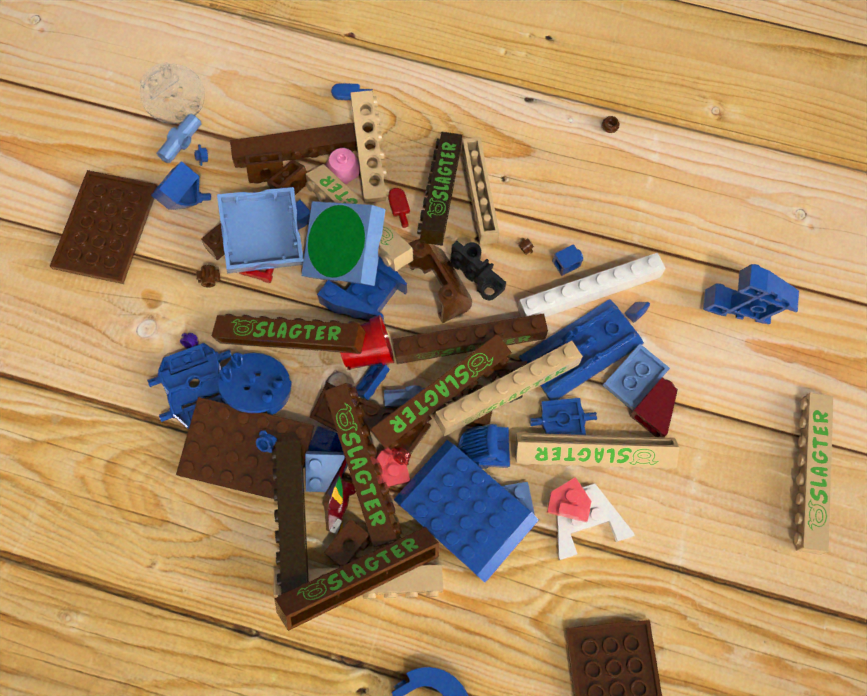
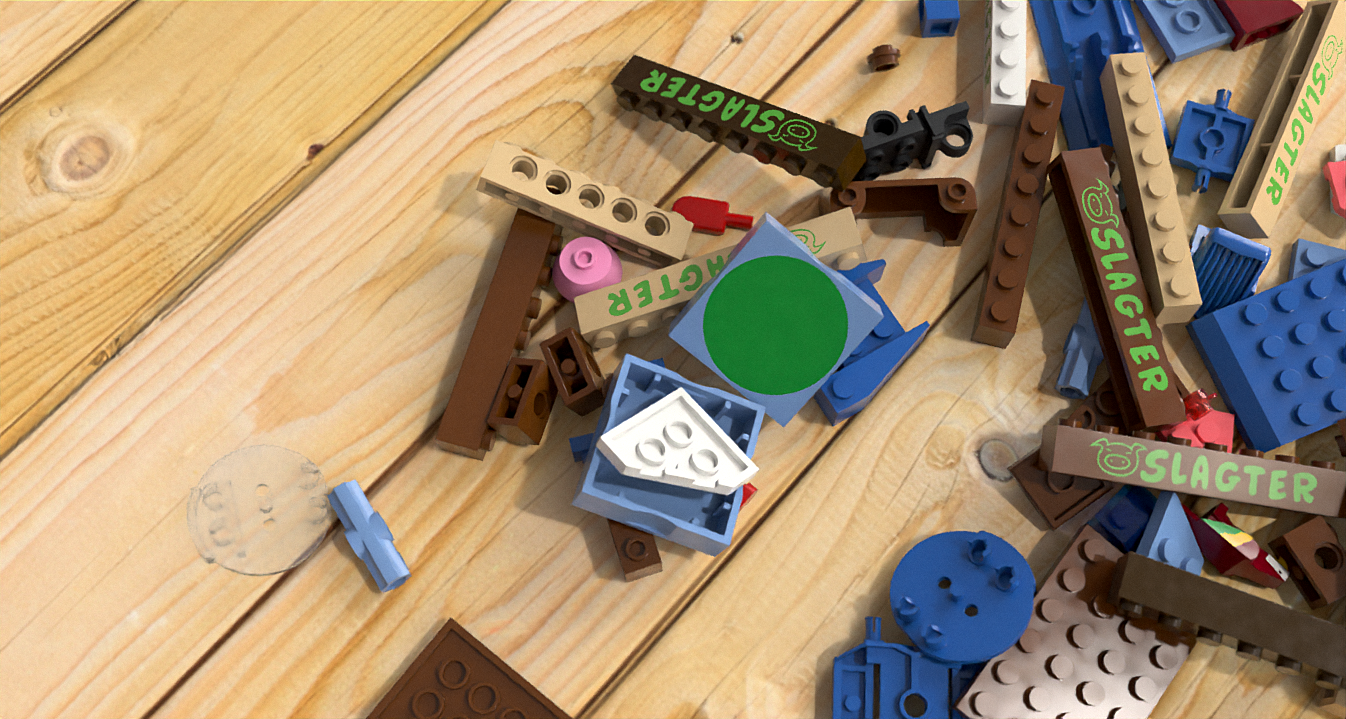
camera: 60 degrees left, 0 degrees up
blue piece [151,161,211,210] -> none
dark purple plate [180,332,199,349] -> none
blue plate [194,144,208,166] -> none
reddish brown gear [196,265,220,288] -> none
reddish brown brick [211,314,366,354] -> none
blue plate [256,430,277,453] -> none
blue piece [331,83,373,100] -> none
red piece [340,315,394,370] -> none
blue plate [356,363,390,400] -> none
tan brick [462,137,499,245] -> none
none -> white plate [596,387,759,495]

